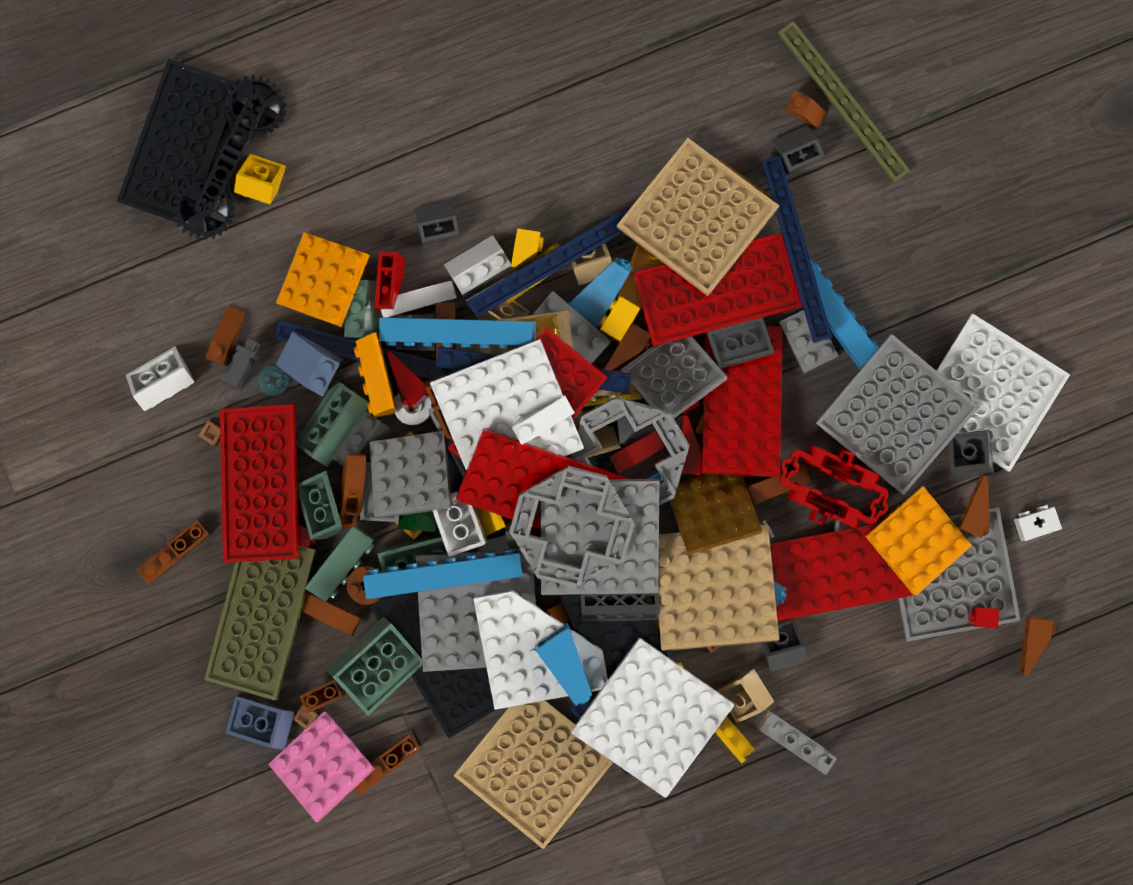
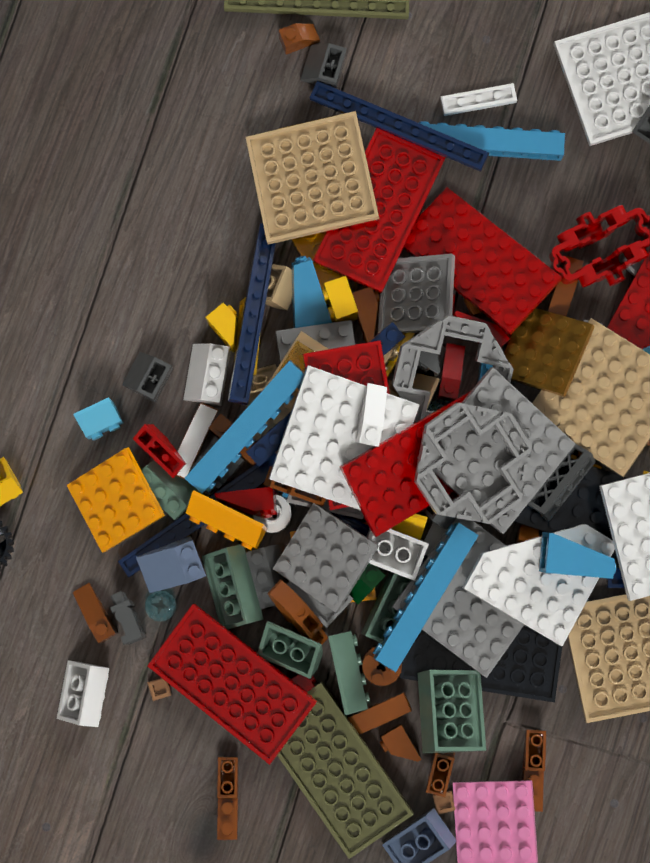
camera: 50 degrees left, 5 degrees down
dark grey plate [707,317,774,369] -> none
light grey plate [778,310,838,373] -> none
light grey plate [815,333,979,495] -> none
none -> medium azure slope [73,397,123,440]
none -> dark orange slope [379,724,421,762]
none -> white tile [440,83,517,116]

